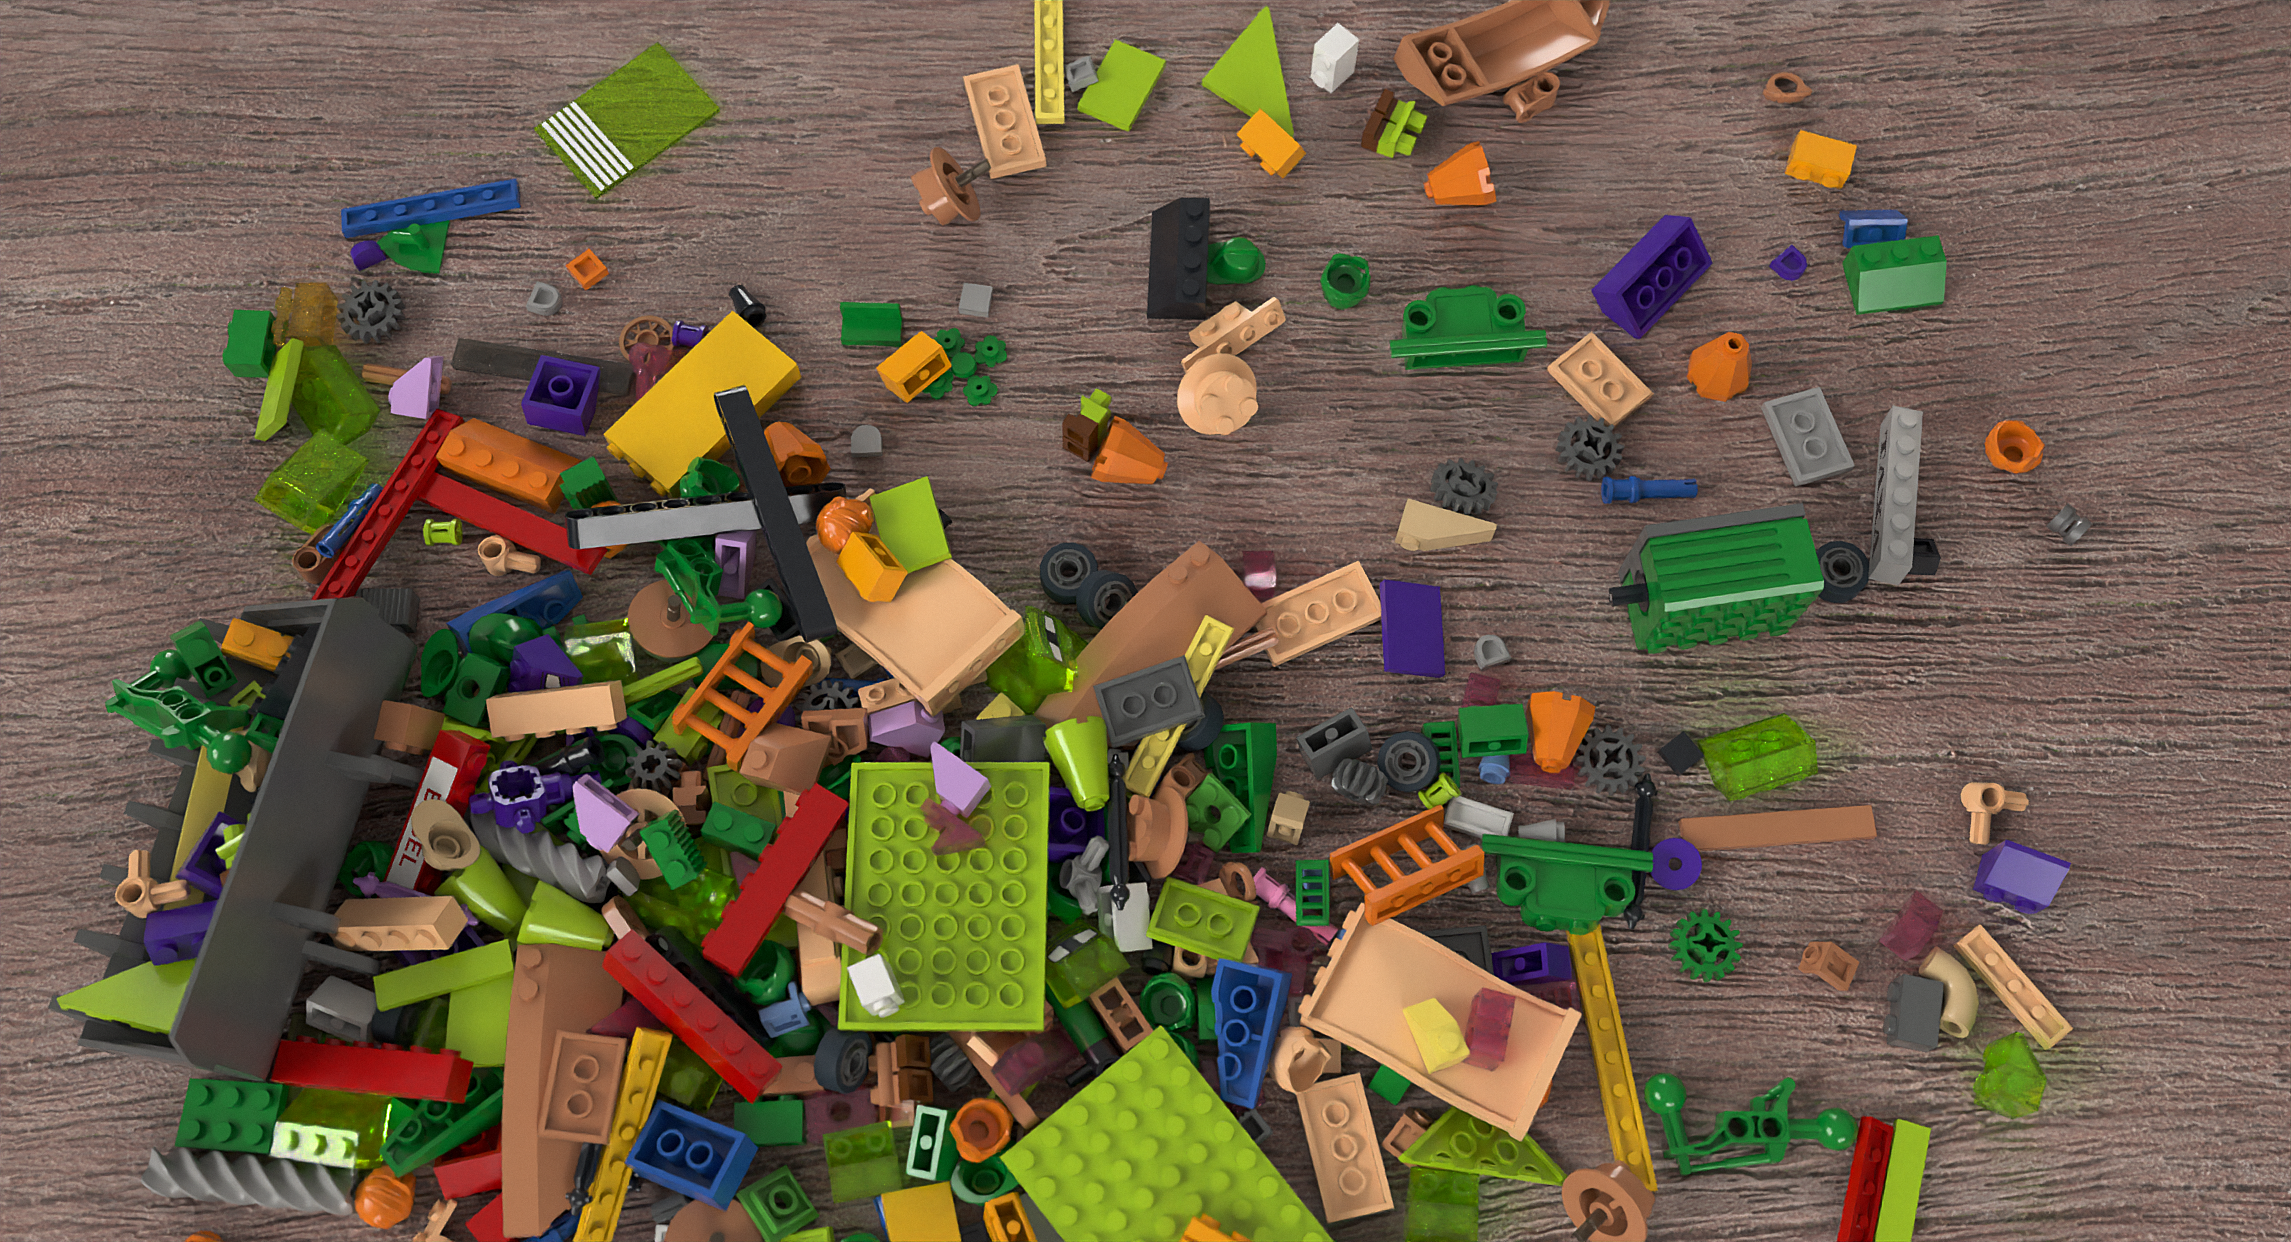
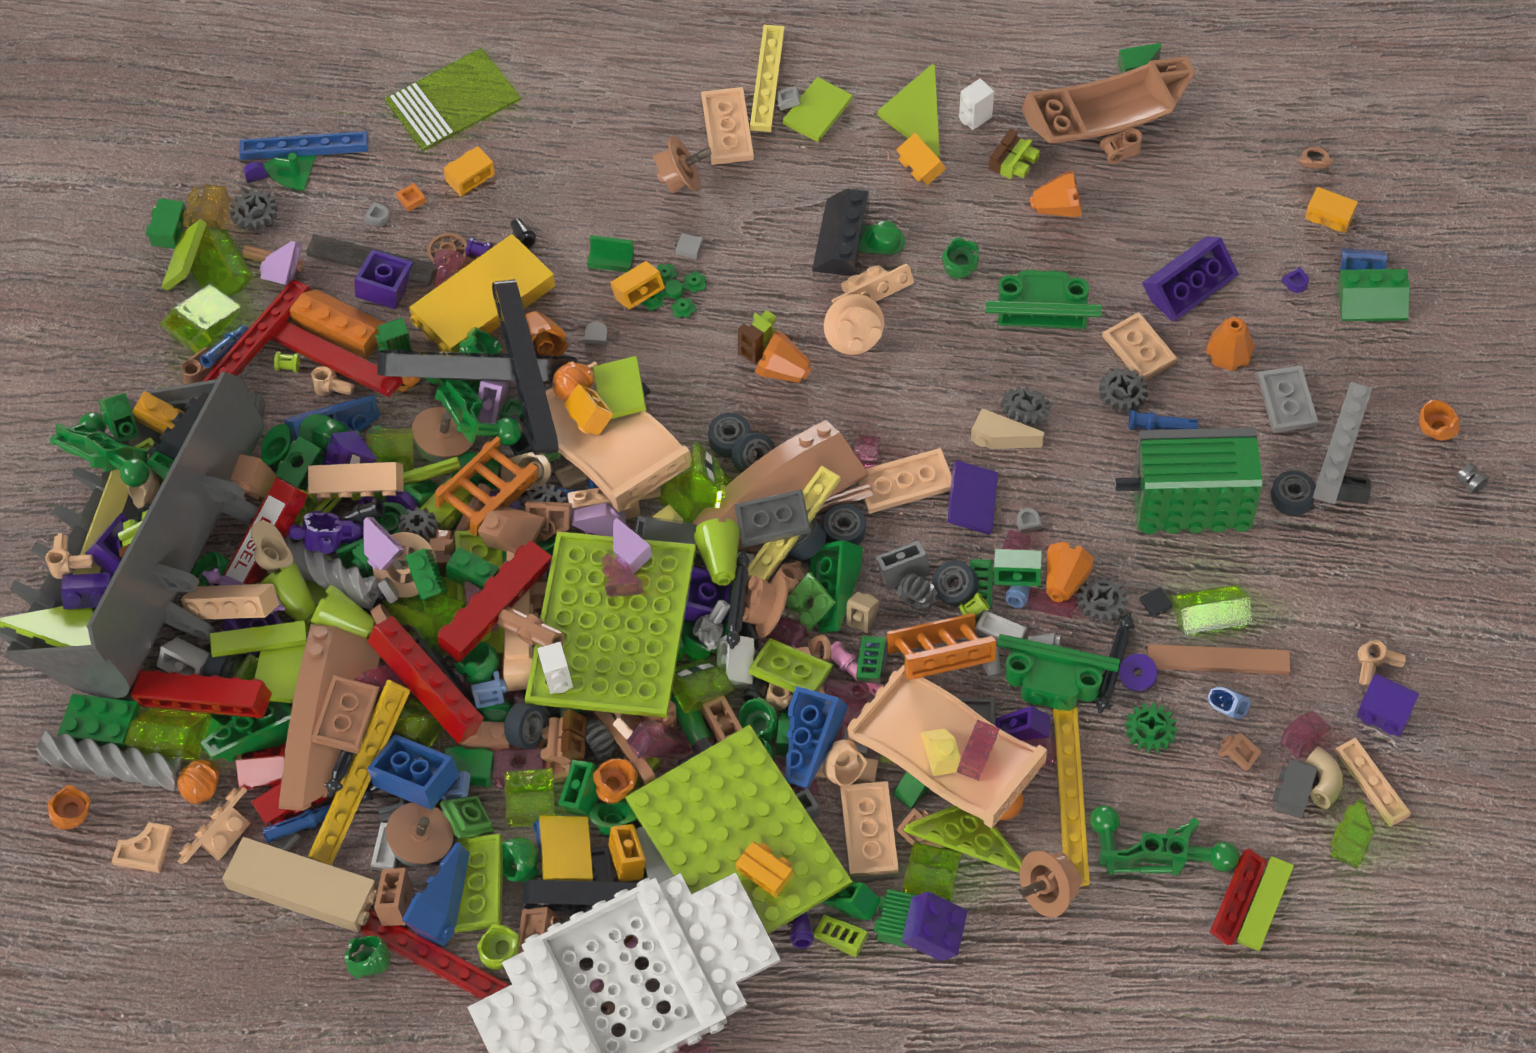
camera: 10 degrees right, 10 degrees down
none -> medium blue bracket [441,771,471,800]
none -> light orange brick [443,146,495,197]
none -> green tile [499,397,524,421]
none -> wheel [822,504,866,545]
none -> medium blue rock [1208,686,1251,719]

